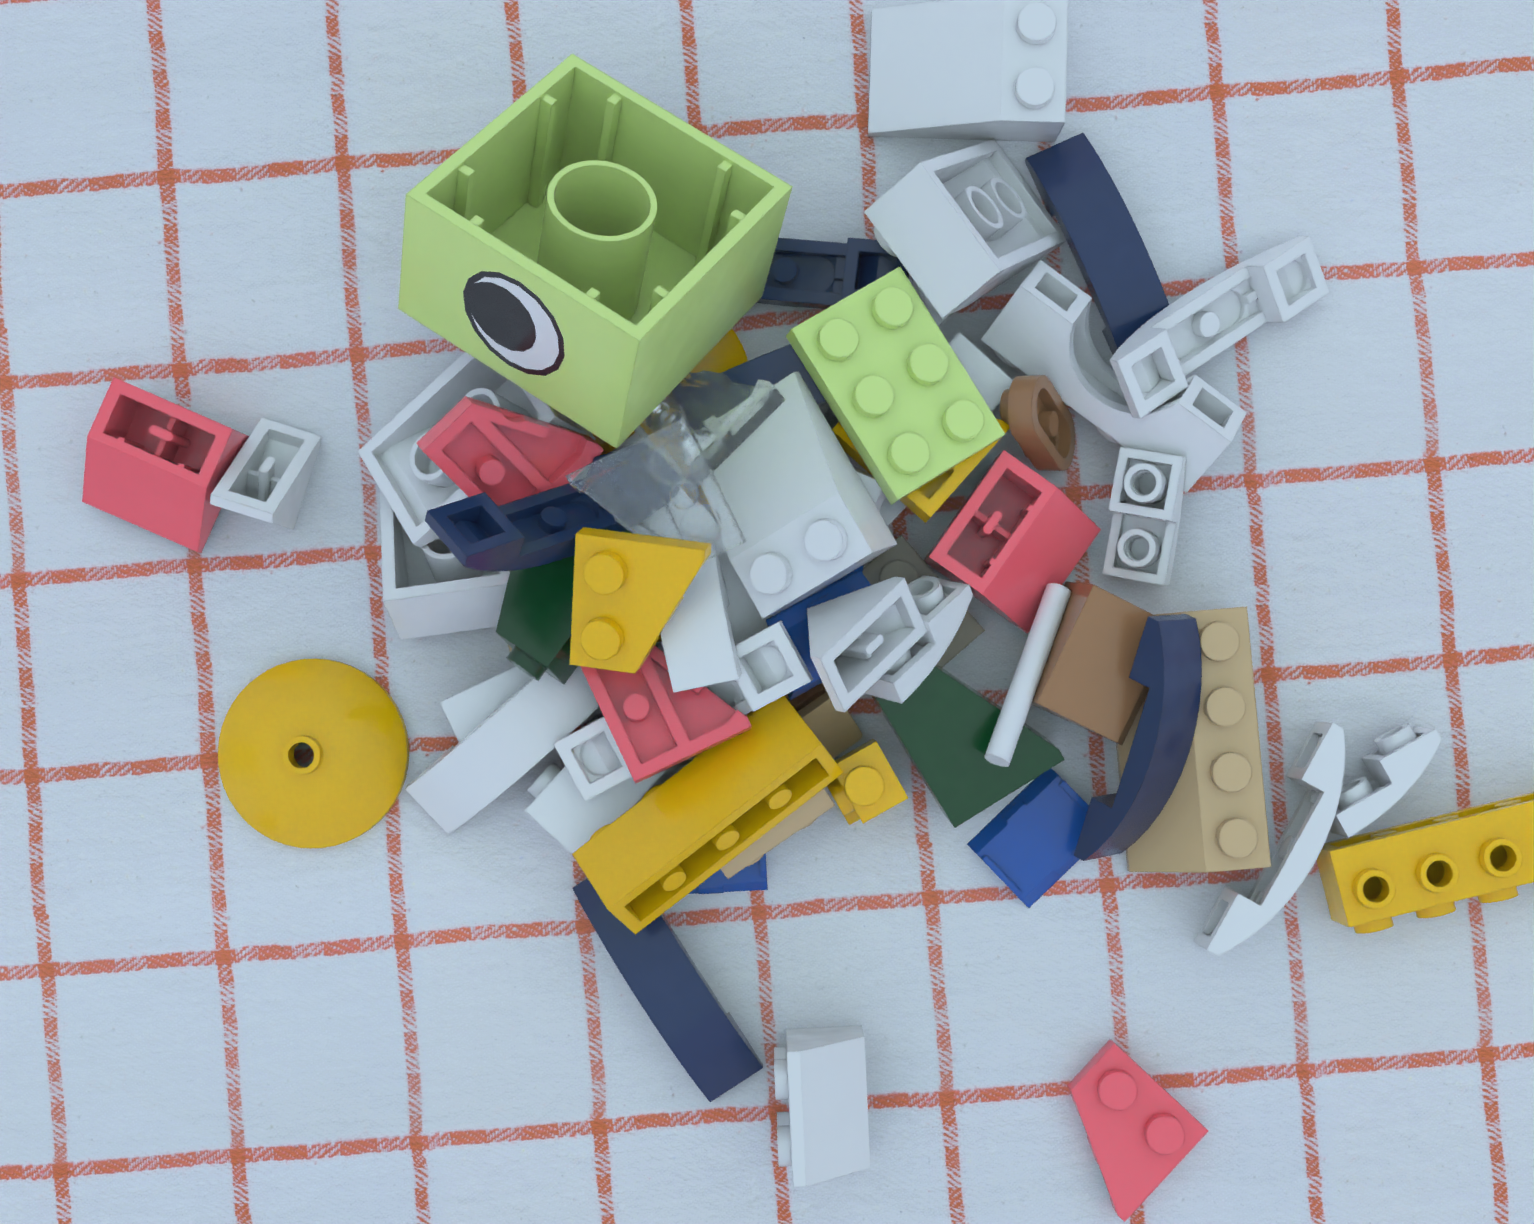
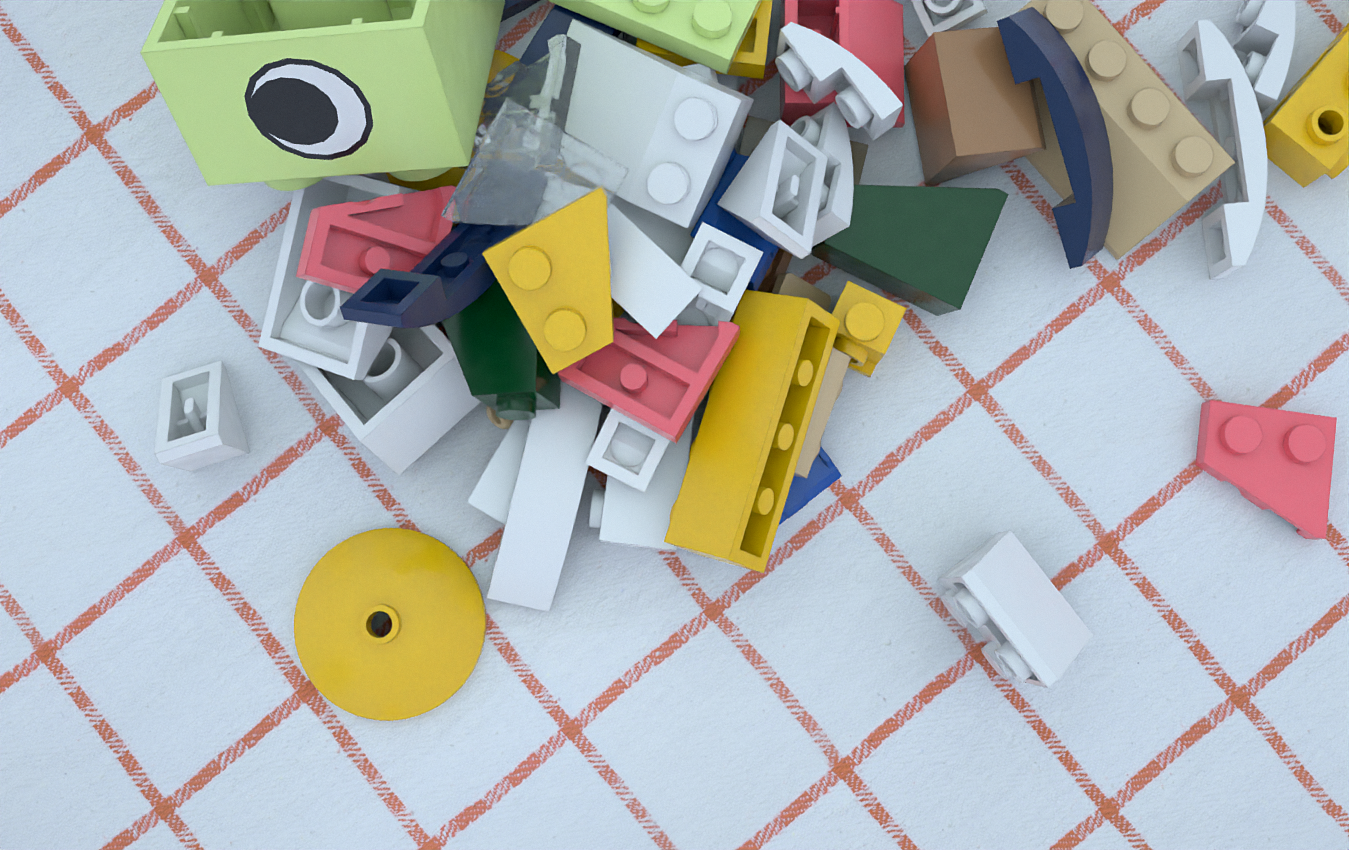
camera: 40 degrees left, 5 degrees down
coral slope [82,377,249,553] -> none
dark blue slope [572,878,763,1102] -> none
blue piece [967,768,1089,908] -> none
white bar [984,583,1071,767] -> none
none -> white slope [775,22,903,141]

